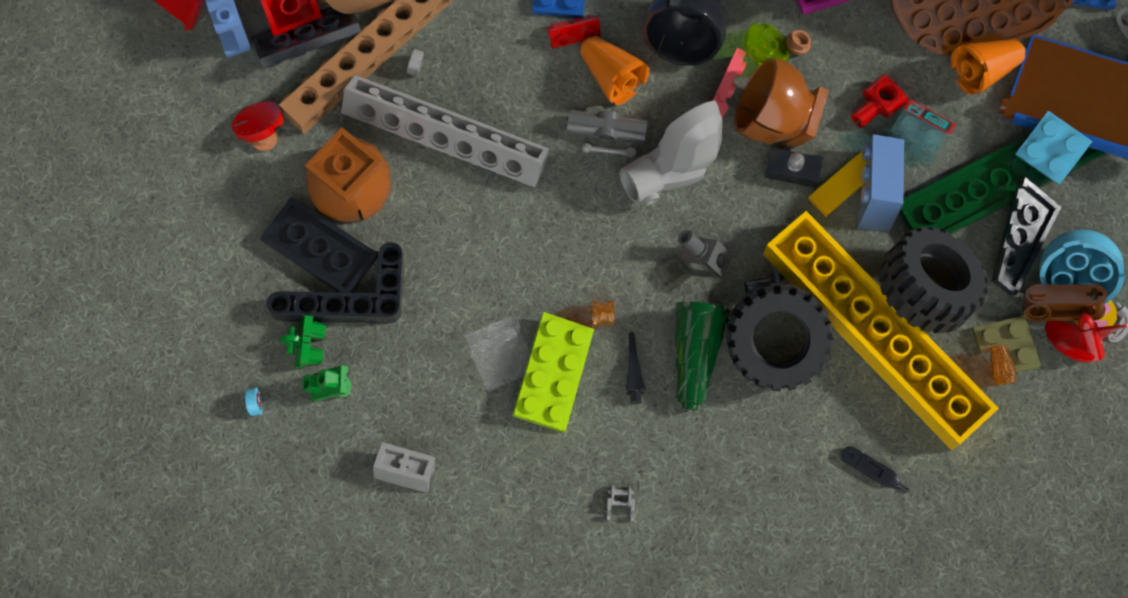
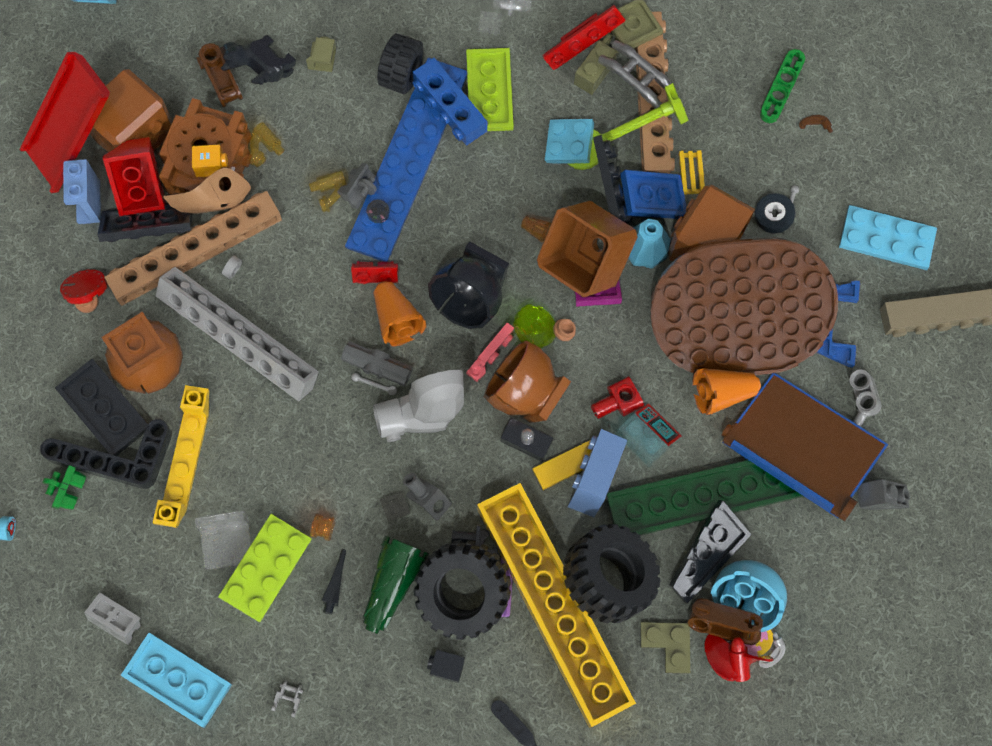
camera: 15 degrees right, 0 degrees up
green hips [302,365,351,401] -> none
clear orange cone [990,344,1018,386] -> none
medium azure plate [1015,111,1093,185] -> none
none -> medium azure plate [121,633,232,728]
none -> yellow slope [152,385,209,528]
none -> black brick [427,650,465,683]

